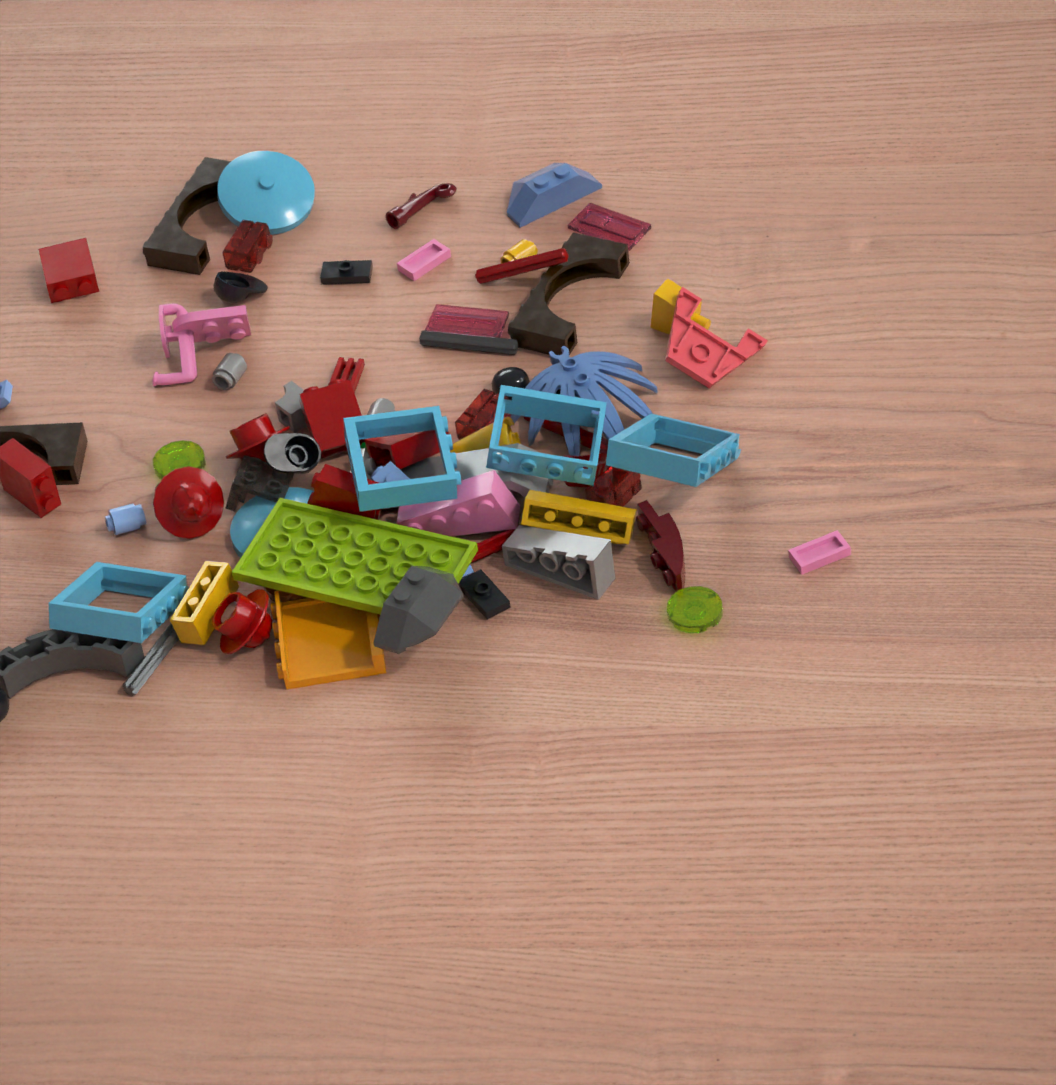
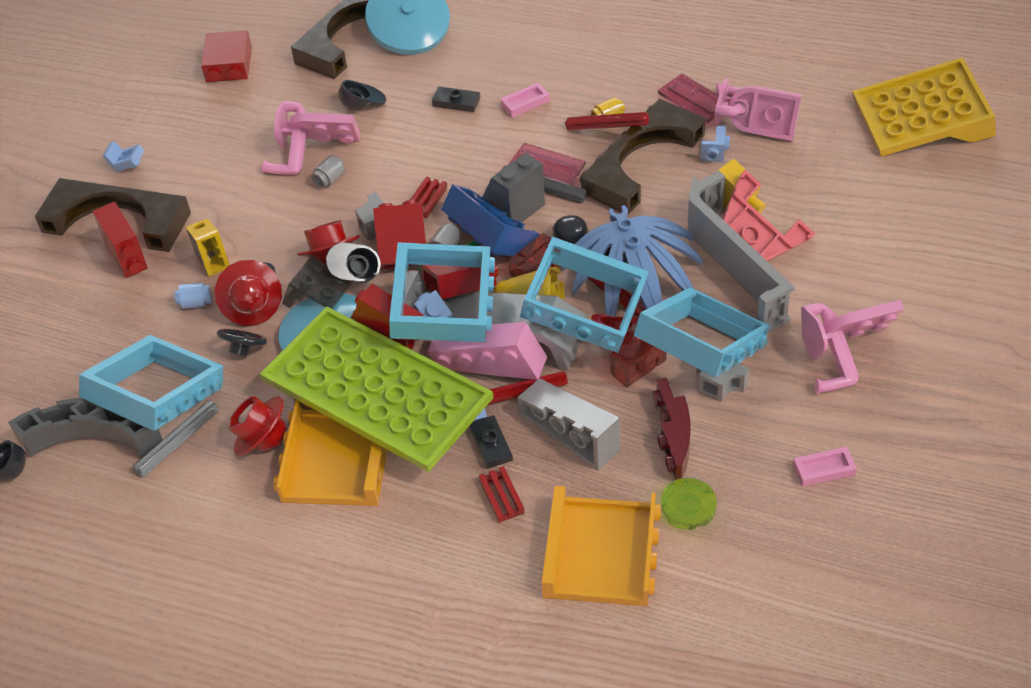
camera: 10 degrees right, 5 degrees up
clear neon green tile [153,440,206,479] -> none
yellow brick [170,561,239,645] -> none
clear red brick [222,220,273,273] -> none
dark grey wedge [373,566,463,654] -> none
dark red plant [385,183,457,229] -> none
medium blue wedge [507,163,602,228] -> none
yellow brick [521,490,637,544] -> none
none -> yellow torso [186,219,230,277]
none -> black piece [217,329,267,356]
none -> blue wedge [441,184,540,260]
none -> red tile [478,466,525,523]
none -> dark grey slope [482,153,545,222]
none -> light orange panel [541,486,661,606]
none -> light grey panel [688,171,795,334]
none -> light grey brick [696,364,750,402]
none -> light blue bracket [700,126,730,162]
none -> bright pink plate [715,78,802,141]
none -> bright pink plate [801,300,904,394]
none -> yellow piece [852,57,996,157]

